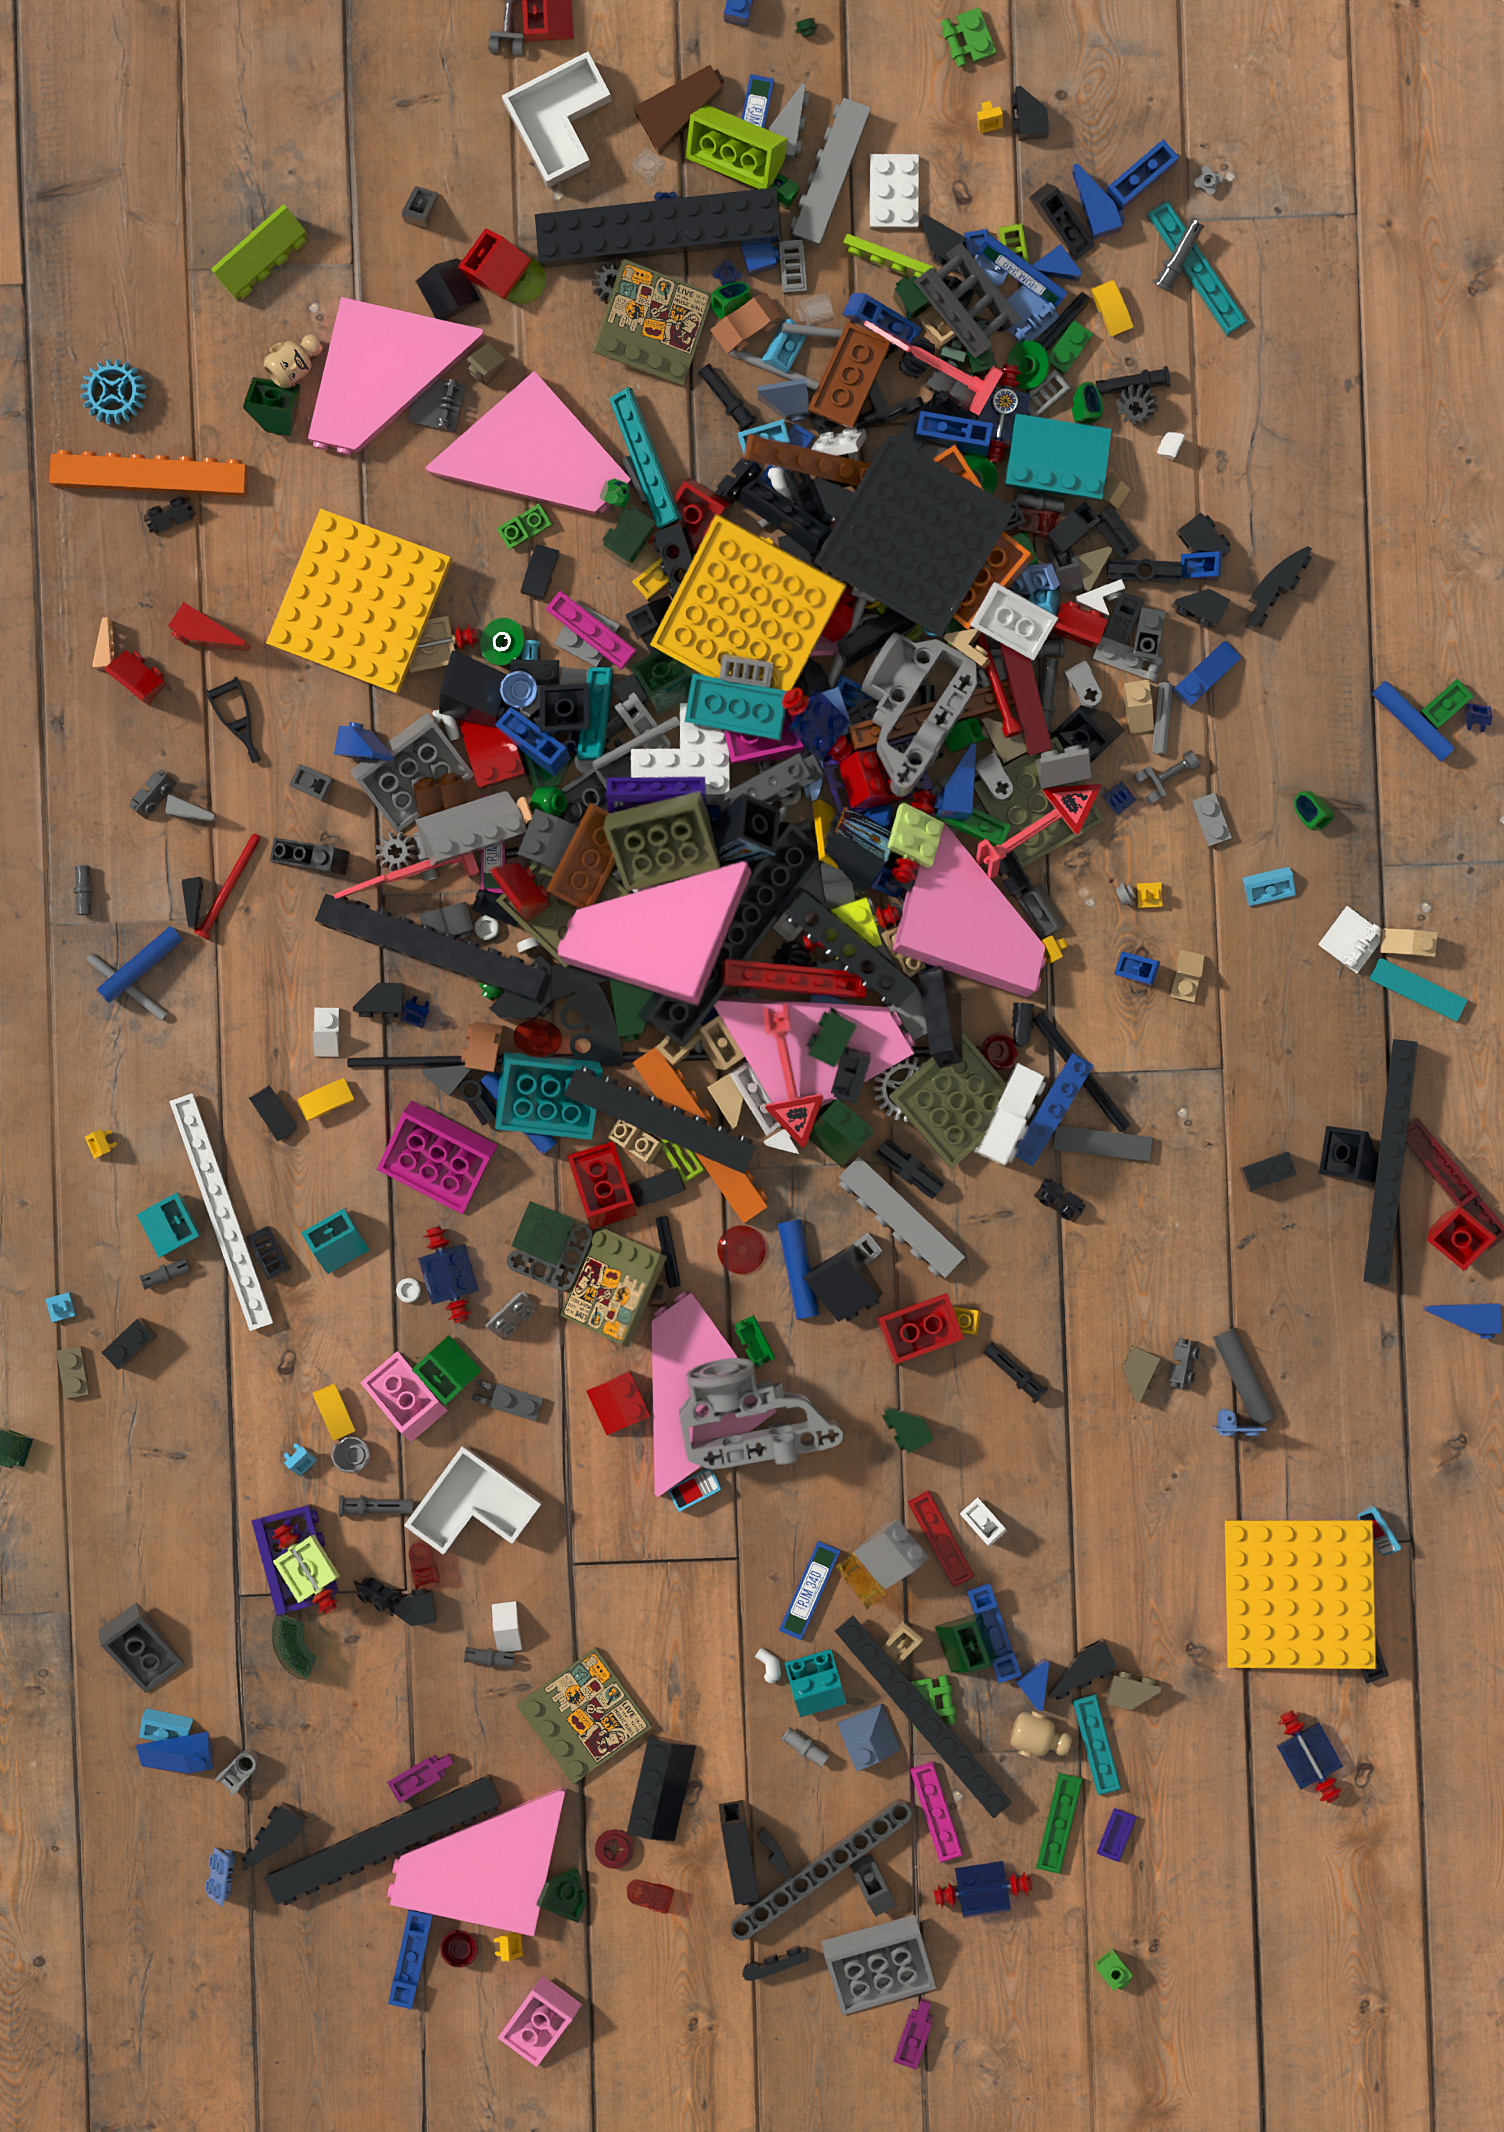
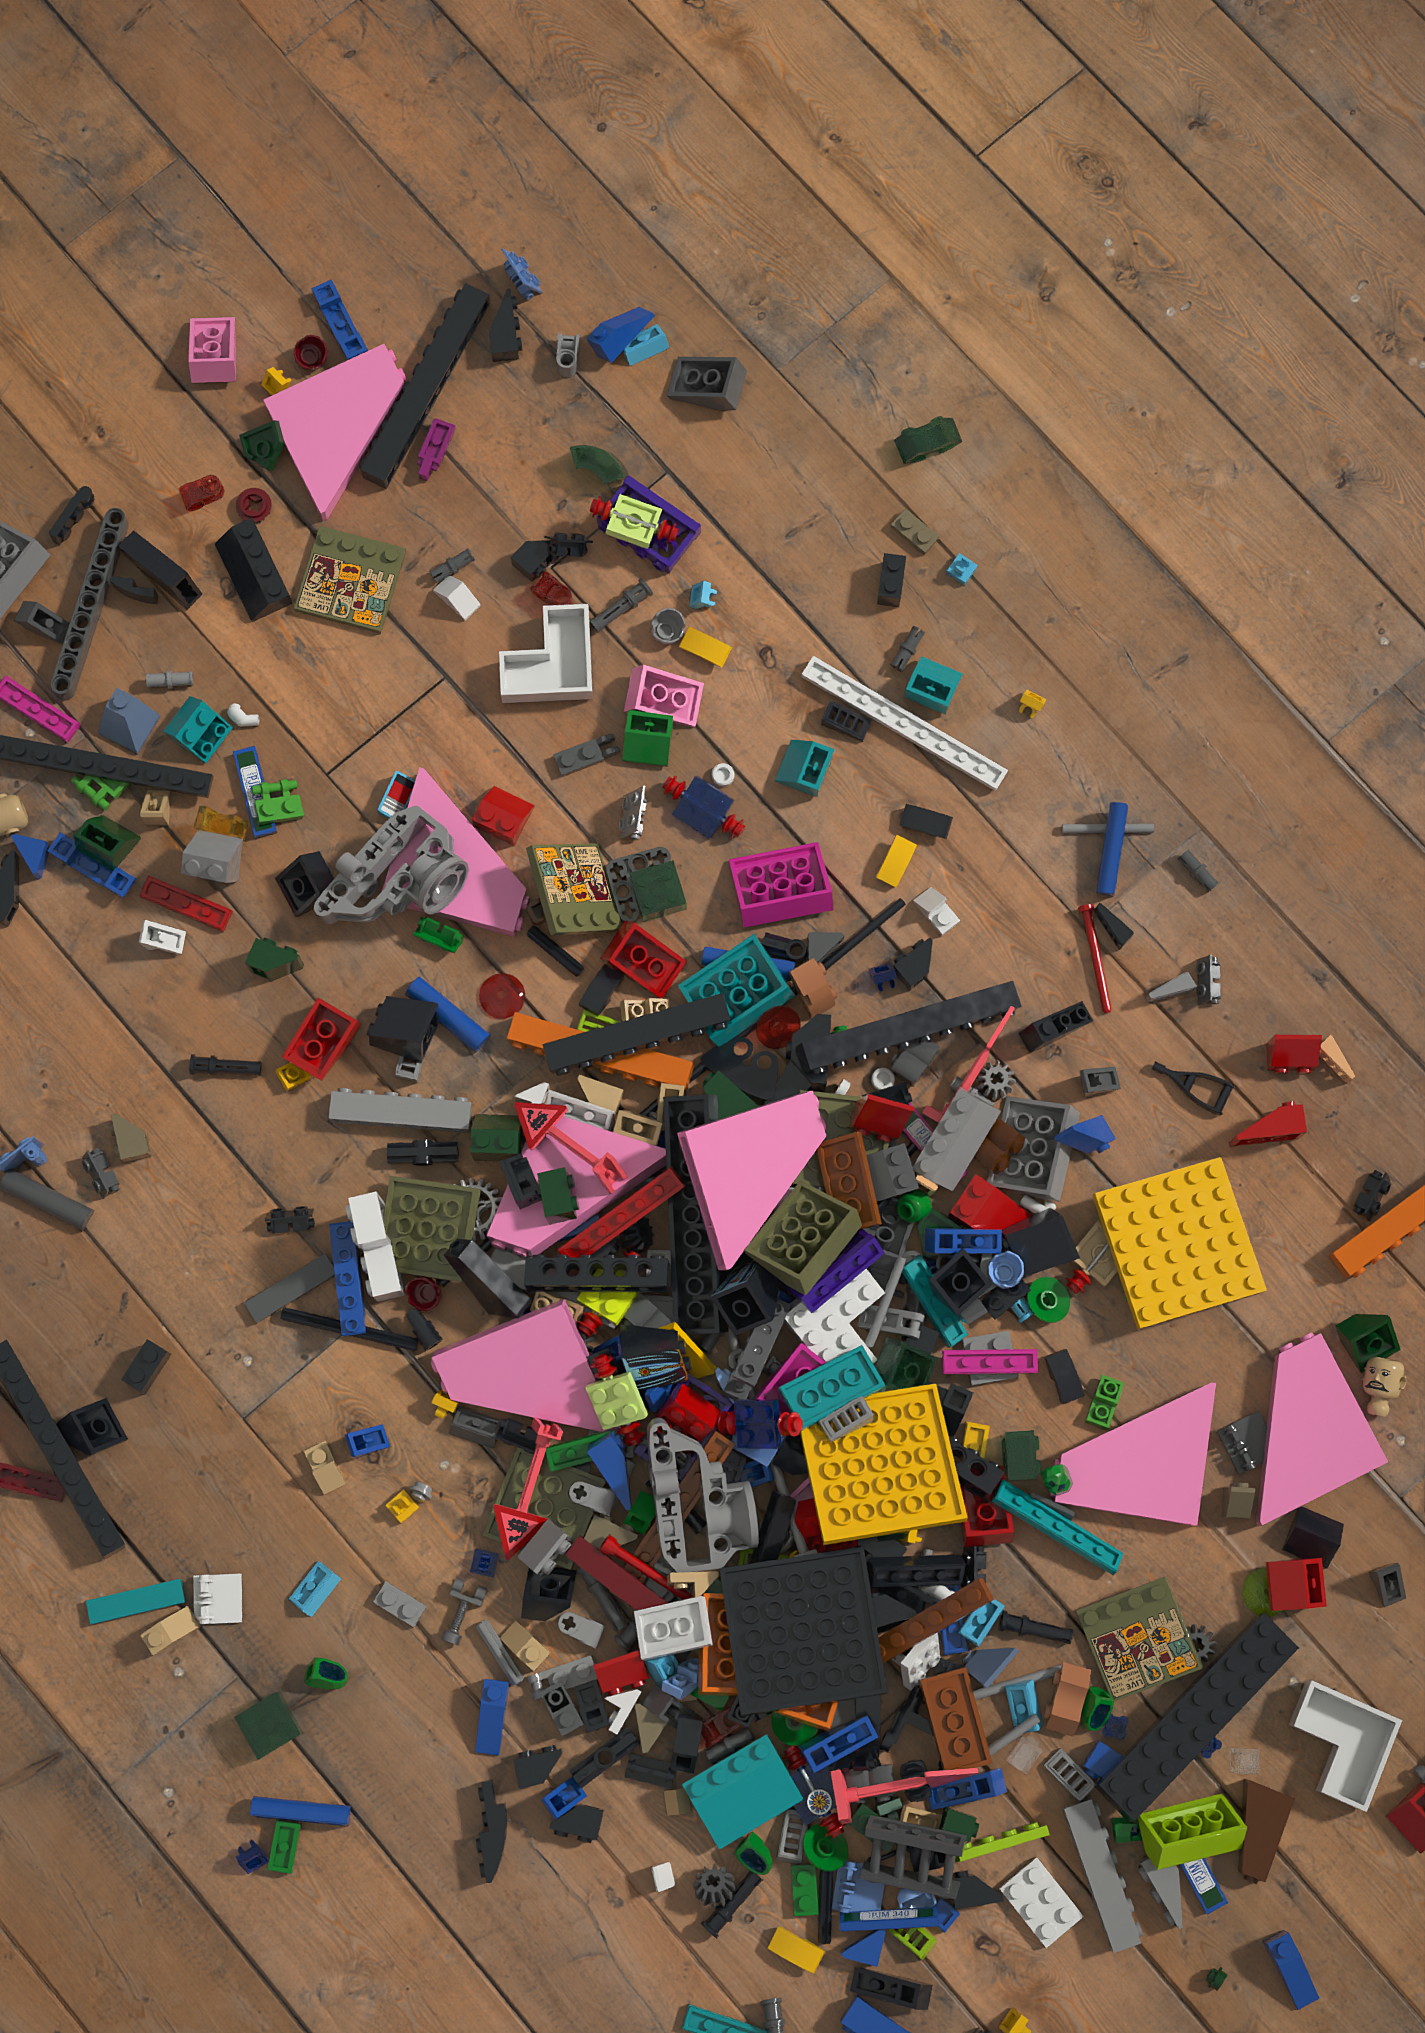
camera: 140 degrees right, 10 degrees down
none -> clear green brick [234,1691,304,1760]
none -> bright green plate [251,779,304,825]
none -> black slope [275,851,334,917]

